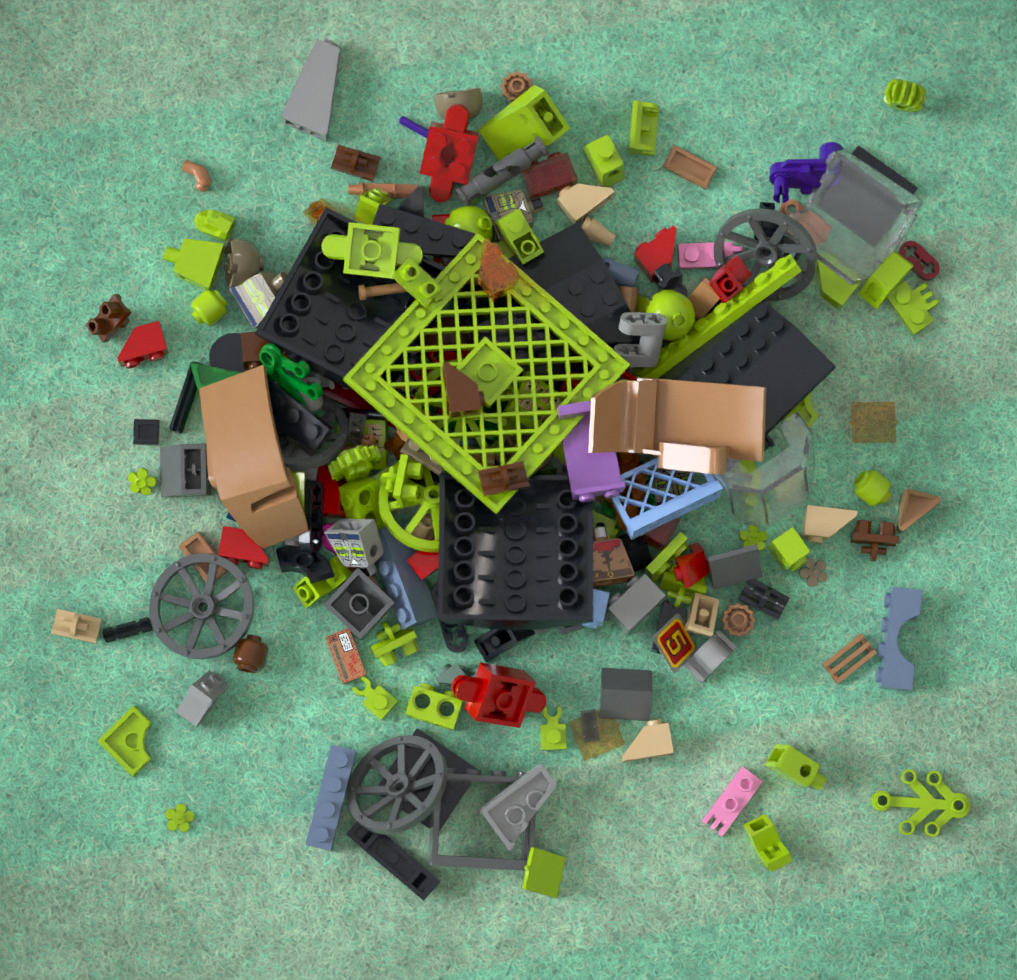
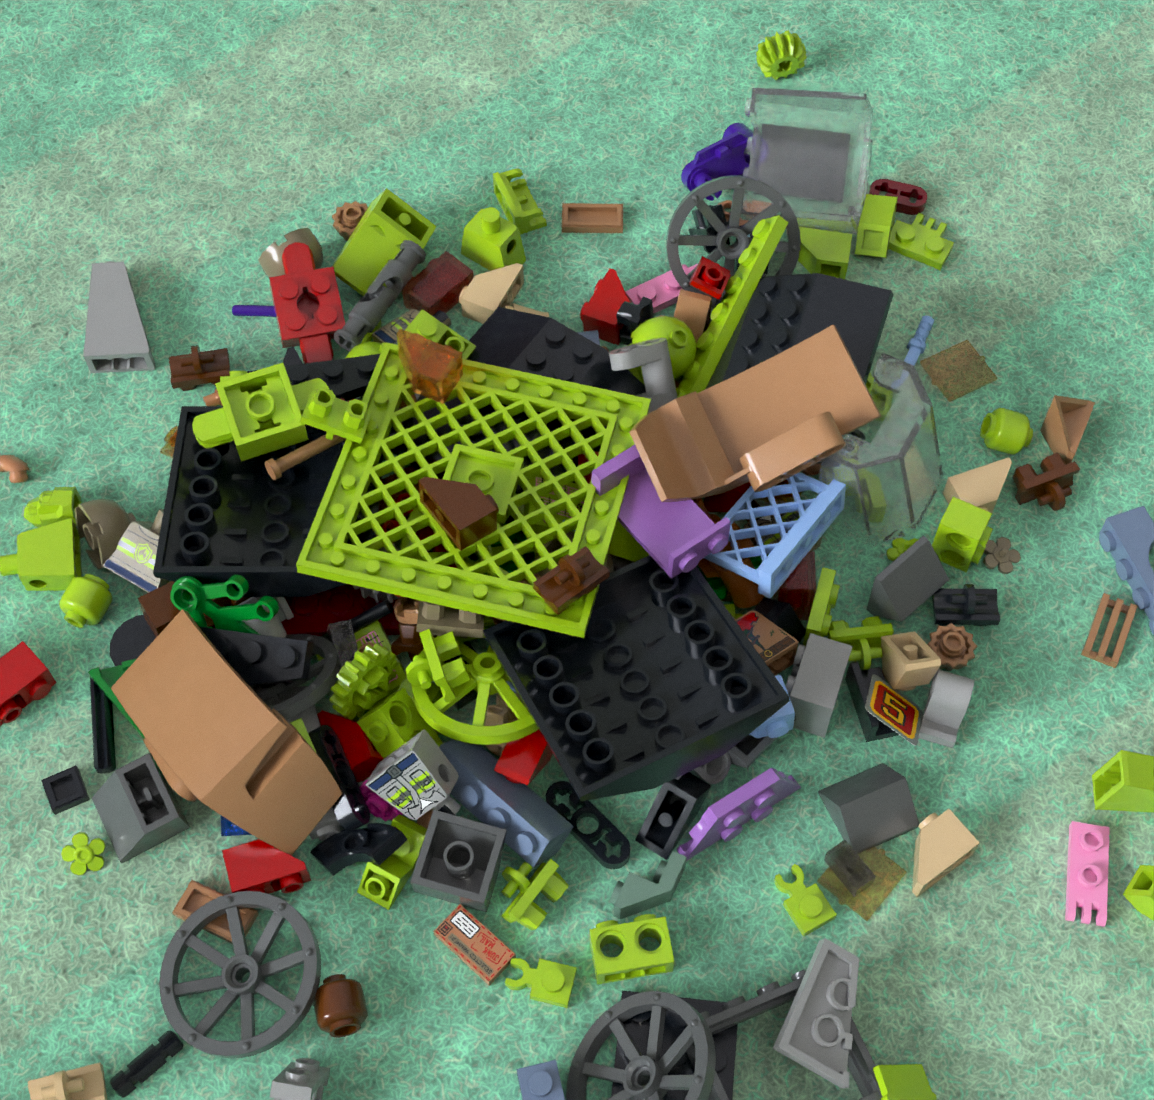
camera: 20 degrees left, 20 degrees down
red brick [451,662,547,728] -> none
red slope [673,542,709,589] -> none
none -> medium lavender wing [676,768,801,861]
none -> light blue piece [891,315,934,388]

